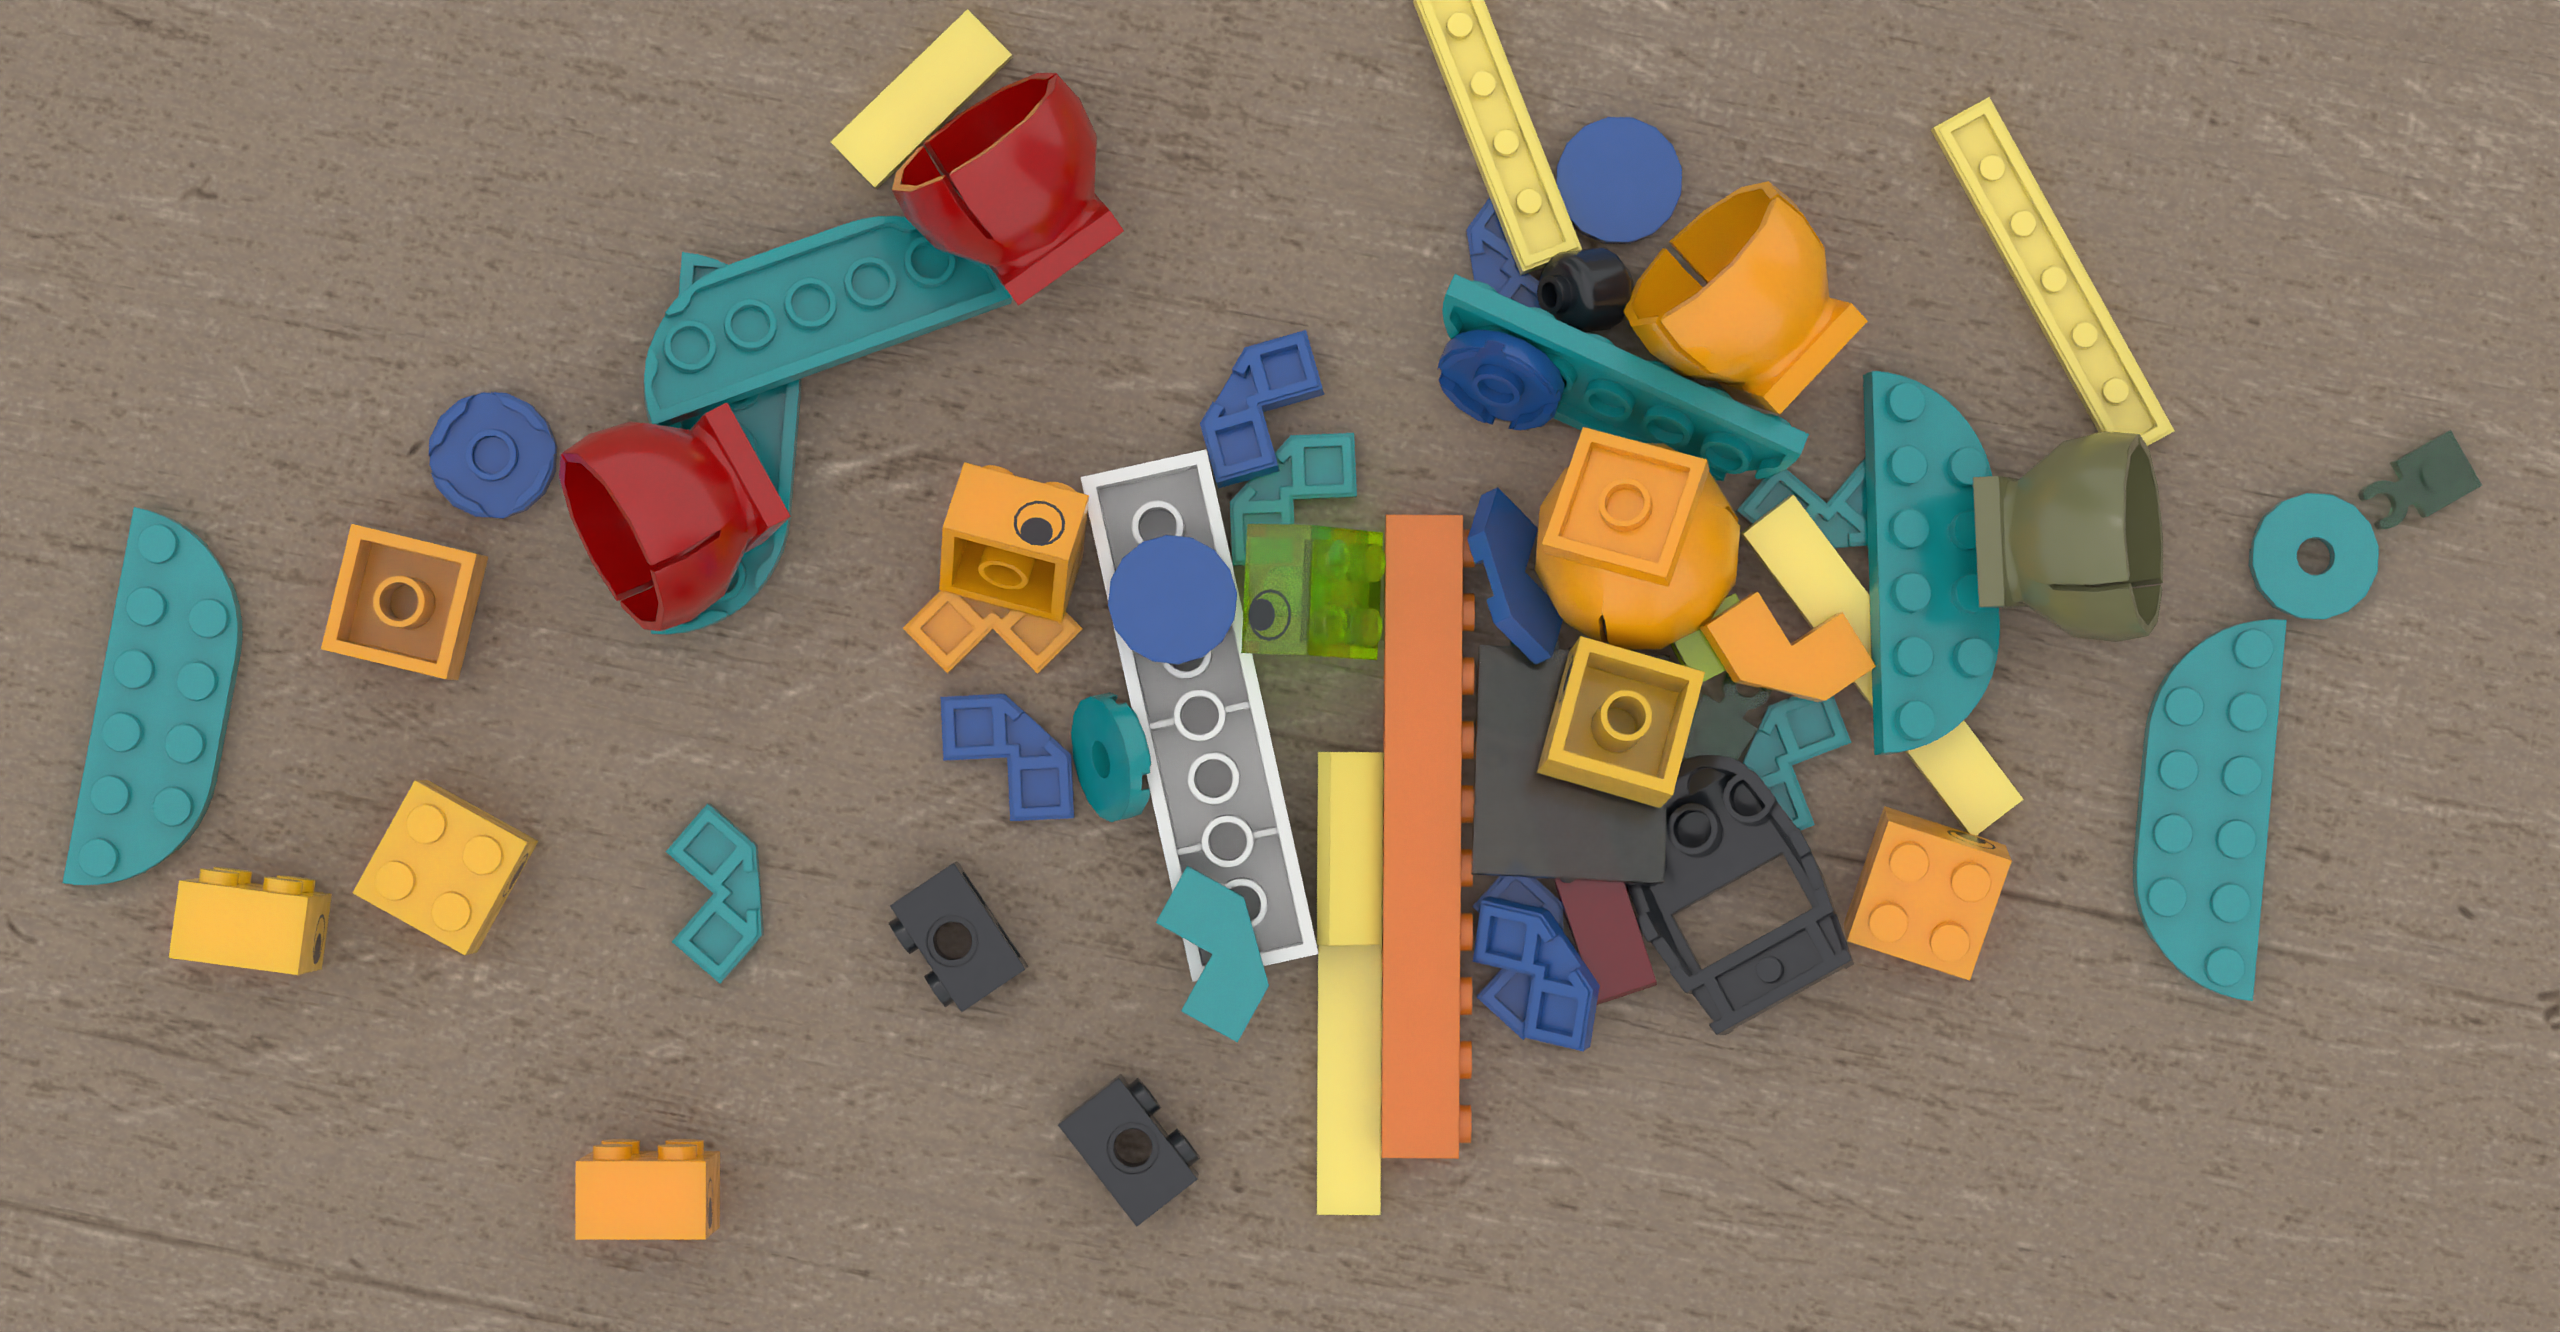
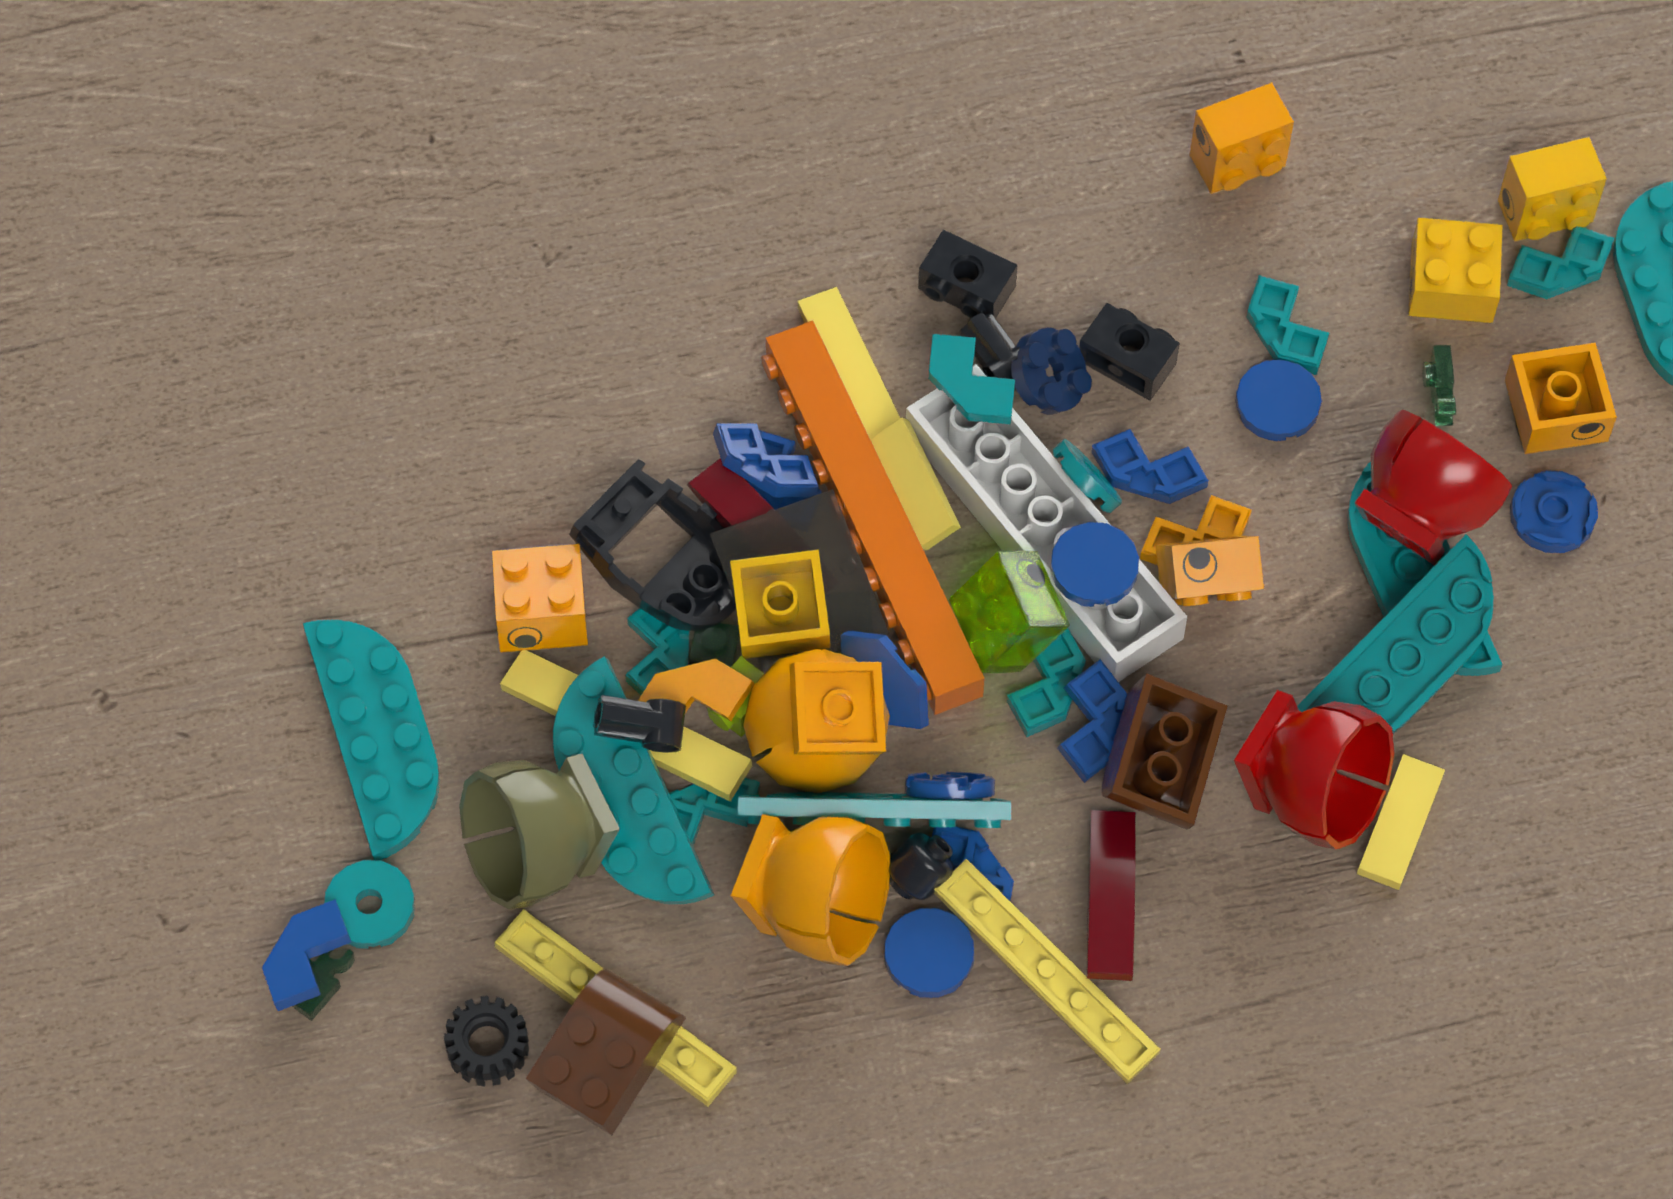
camera: 155 degrees right, 25 degrees down
none -> blue tile [262,899,352,1011]
none -> black tyre [444,996,529,1086]
none -> reddish brown brick [526,969,686,1135]
none -> black piece [593,695,686,753]
none -> black piece [960,313,1020,391]
none -> dark blue plate [1011,327,1092,415]
none -> dark red slope [1087,810,1136,981]
none -> reddish brown brick [1102,673,1228,830]
none -> blue tile [1235,360,1322,441]
none -> clear green plate [1422,345,1456,426]
none -> teal tile [1507,226,1615,299]

